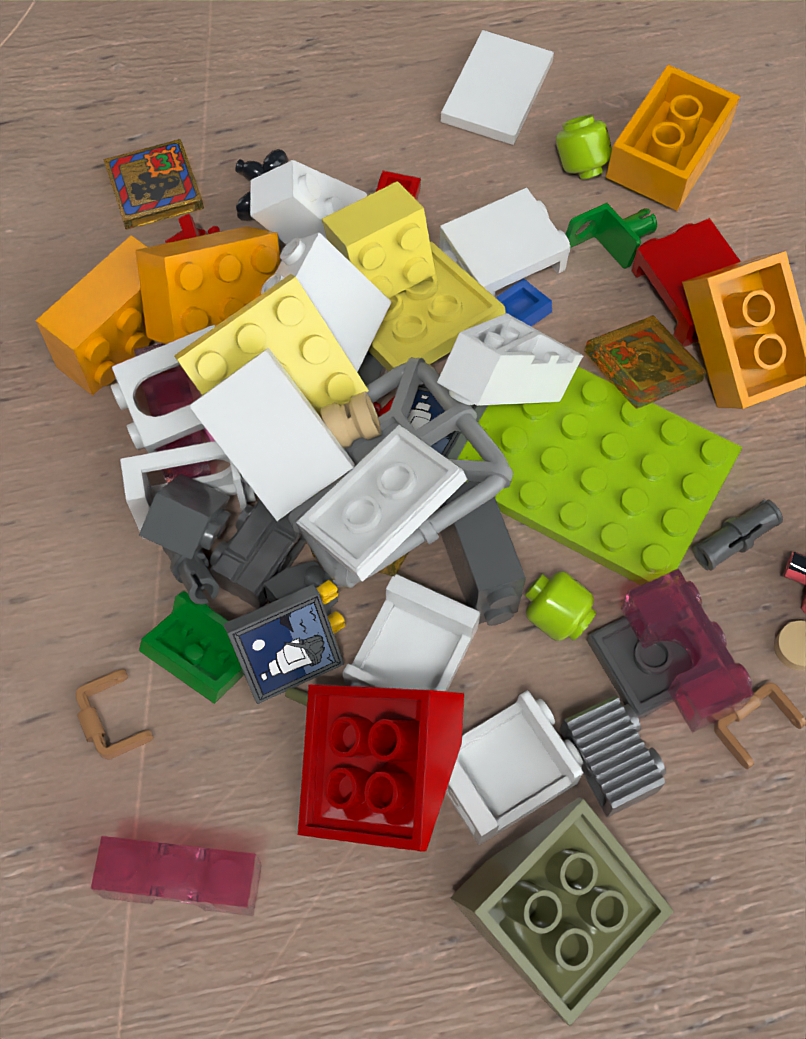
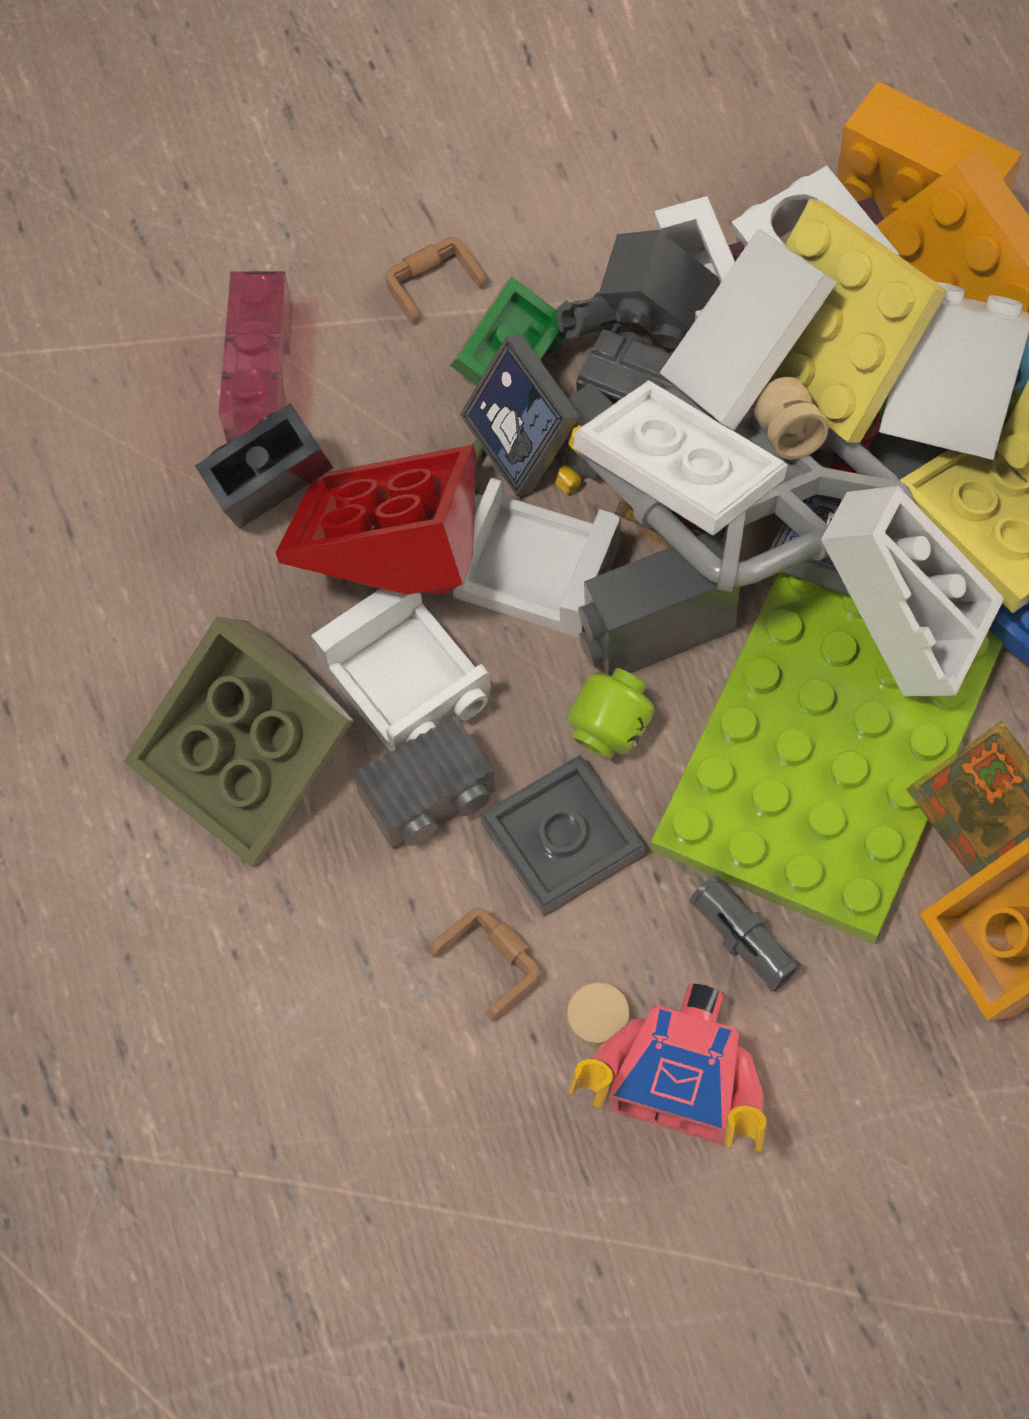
camera: 90 degrees right, 0 degrees up
clear pink arch [621,569,754,733] -> none
none -> black brick [195,403,334,529]

